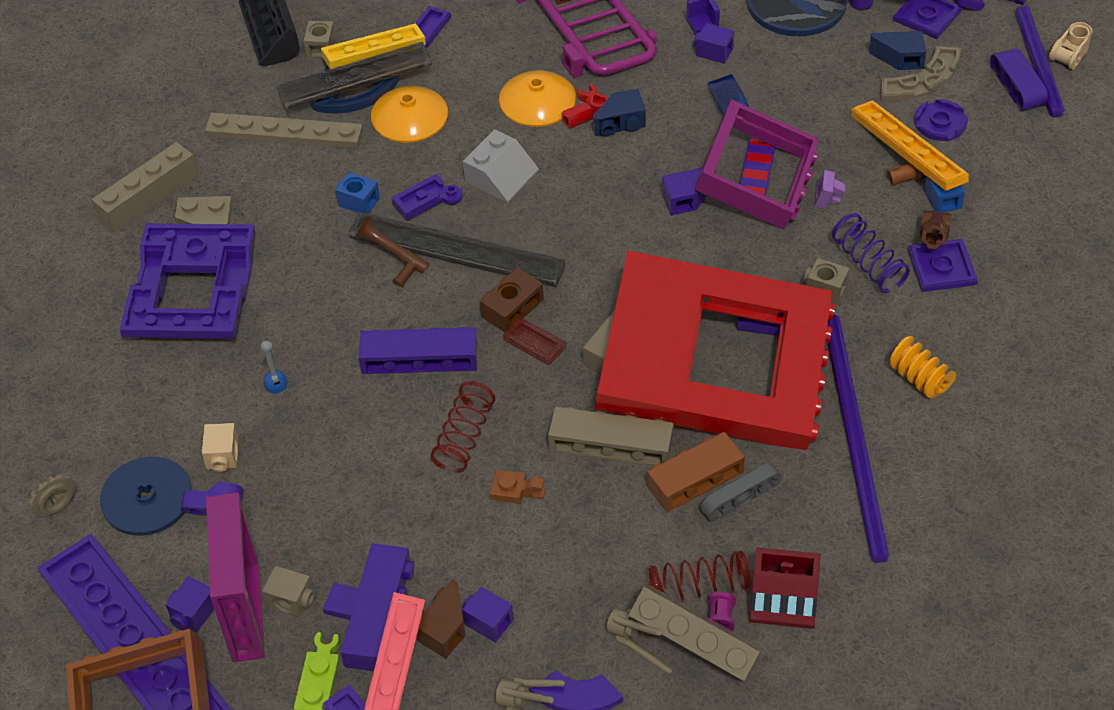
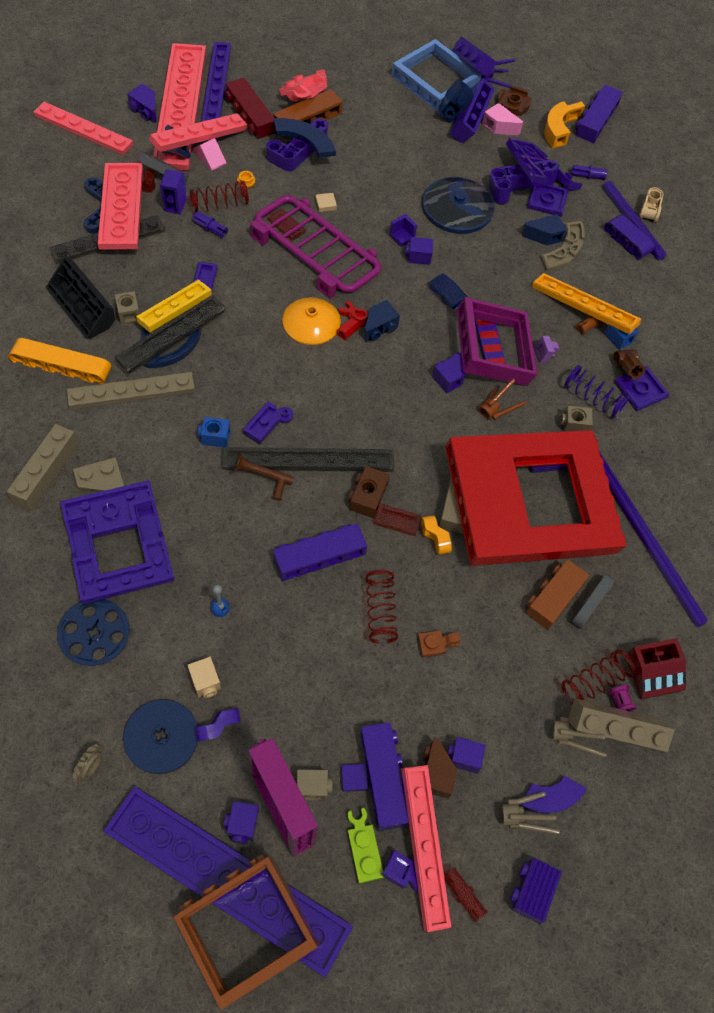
camera: 30 degrees left, 10 degrees up
light orange dish [371,86,448,143] -> none
light grey slope [463,129,539,203] -> none
dark tan brick [548,407,674,466] -> none
light orange piece [890,336,957,399] -> none
dark purple tile [914,99,968,141] -> none
none -> light orange beam [8,338,112,384]
none -> dark blue wedge [57,599,130,666]
none -> light orange piece [421,515,452,555]
none -> dark orange plant [478,379,527,420]

